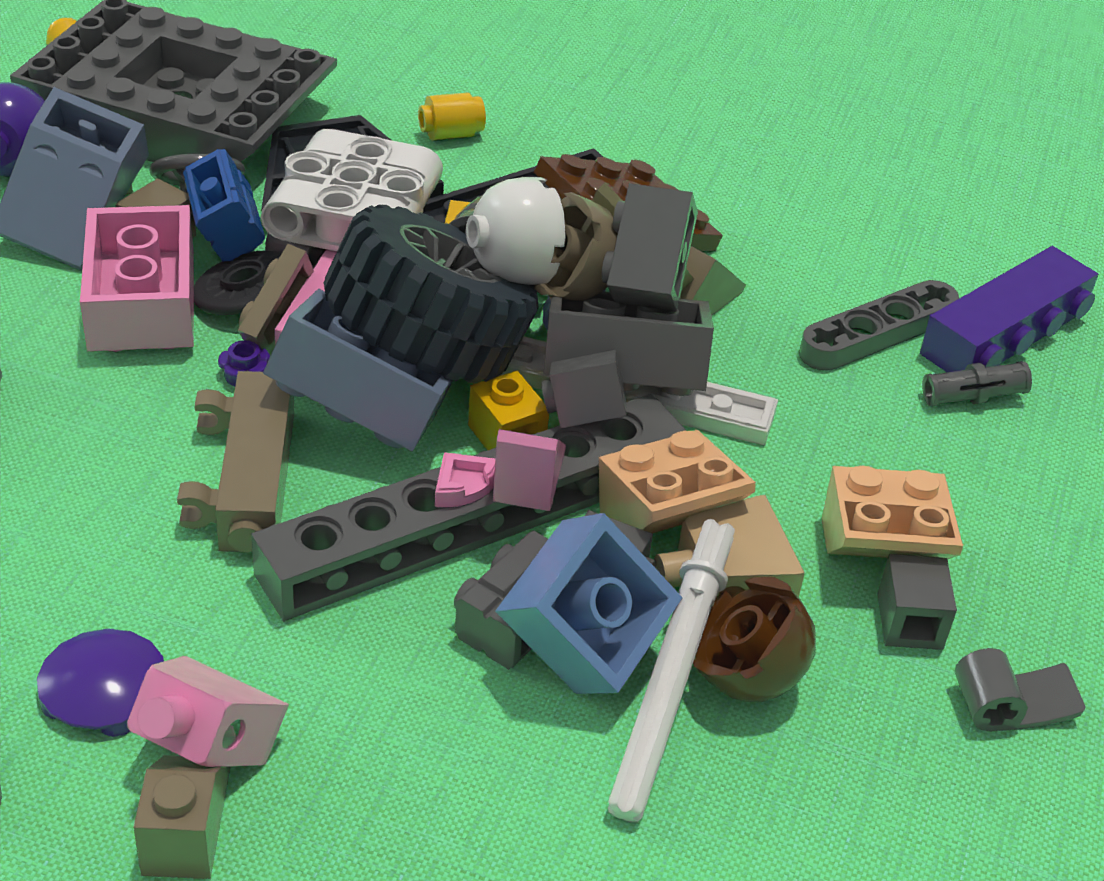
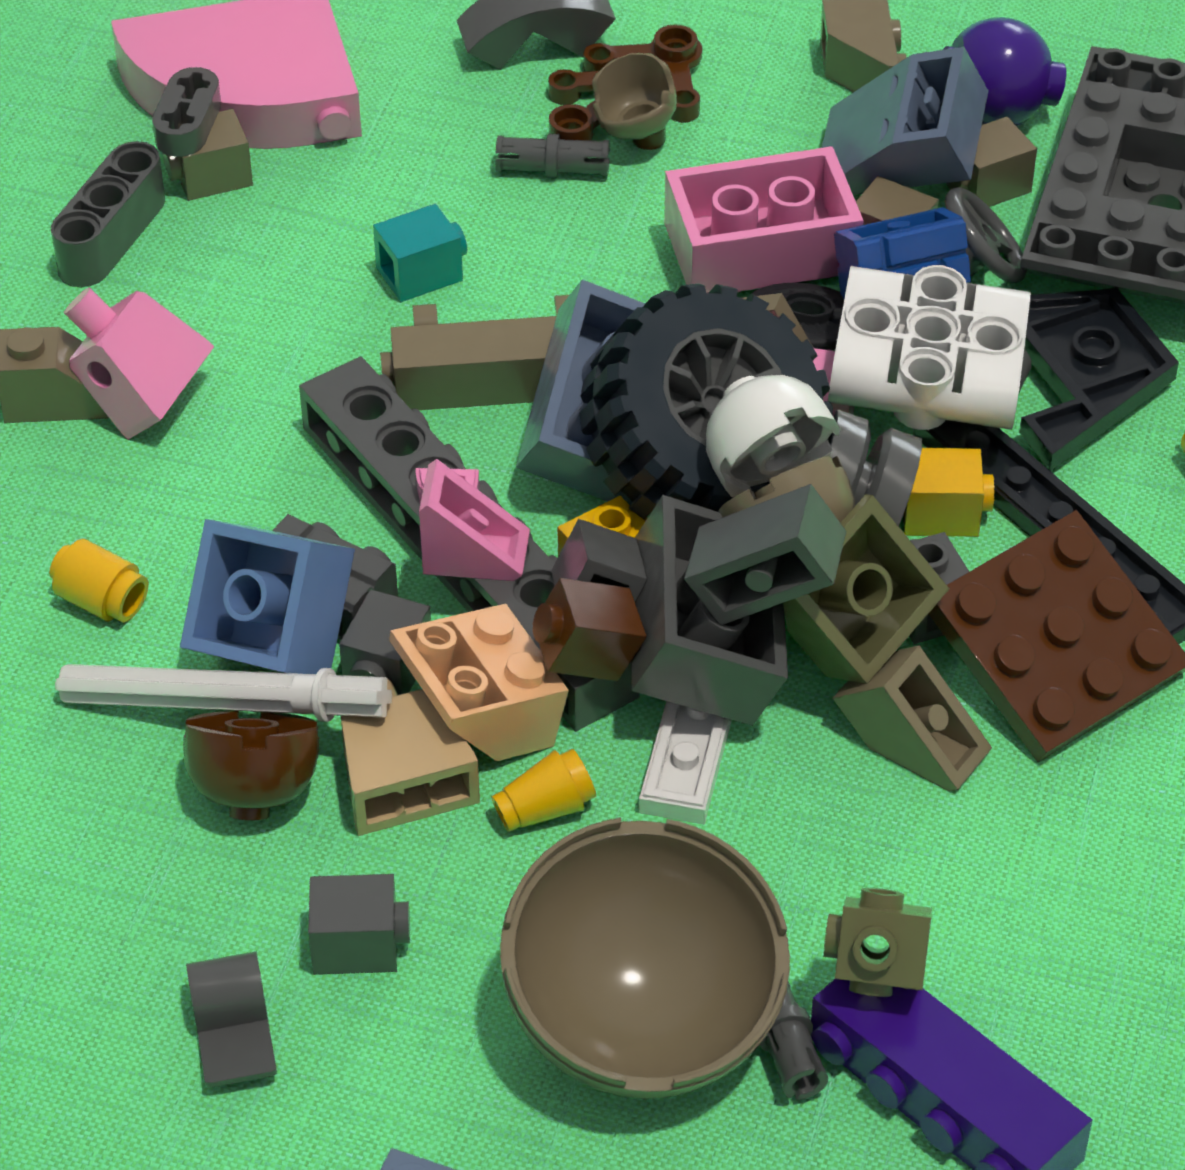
camera: 90 degrees right, 5 degrees up
dark purple dish [37,628,164,737] -> none
dark grey beam [799,280,959,371] -> none
light nougat slope [822,466,963,559] -> none
none -> yellow brick [49,538,149,623]
none -> teal brick [373,203,467,303]
none -> yellow cone [491,749,596,832]
none -> dark tan piece [500,818,790,1099]
none -> reddish brown brick [532,578,647,681]
none -> olive brick [823,888,932,997]

